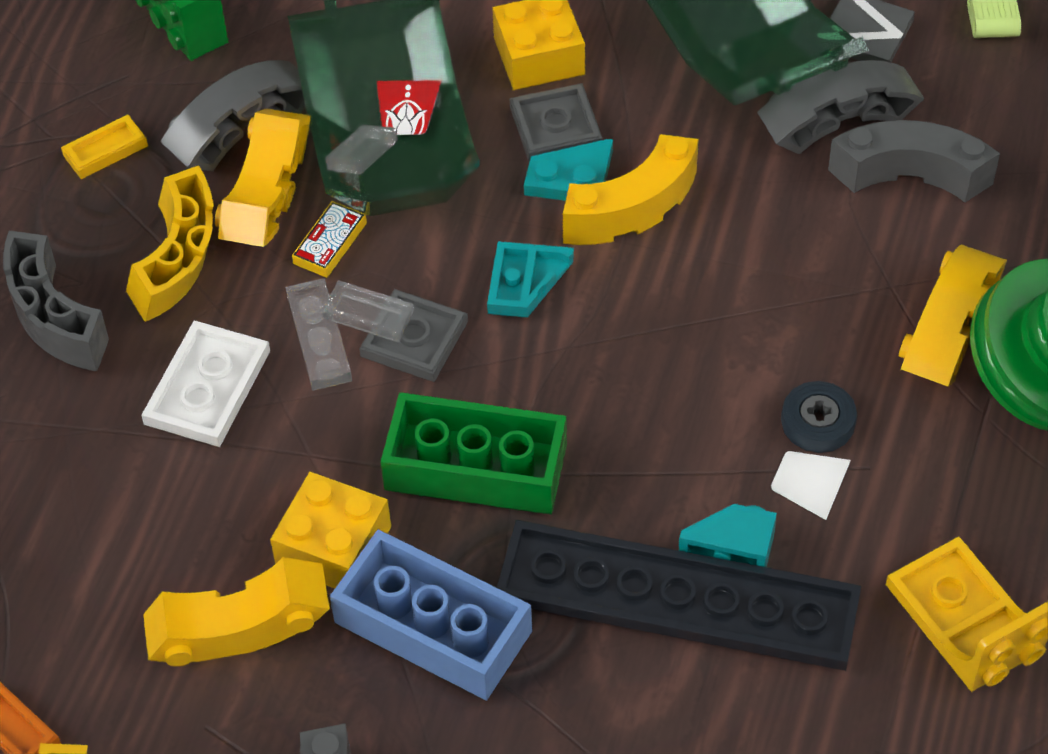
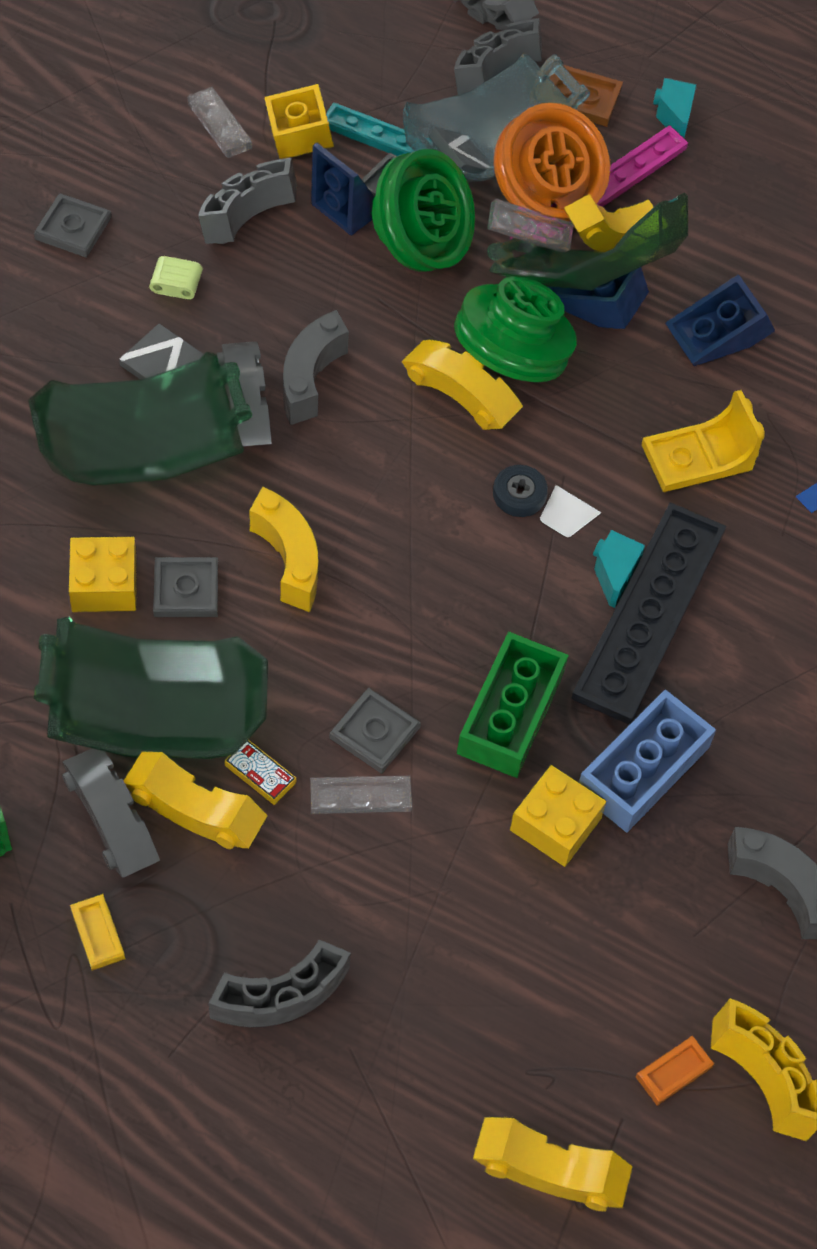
camera: 85 degrees left, 5 degrees up
yellow brick [126,166,213,322] -> none
white plate [141,320,270,447] -> none
yellow brick [143,557,330,667] -> none
clear tile [323,280,414,342] -> none
clear tile [325,125,398,174] -> none
red sticker [377,80,442,135] -> none
teal wing [487,241,574,317] -> none
teal wing [524,139,613,201] -> none

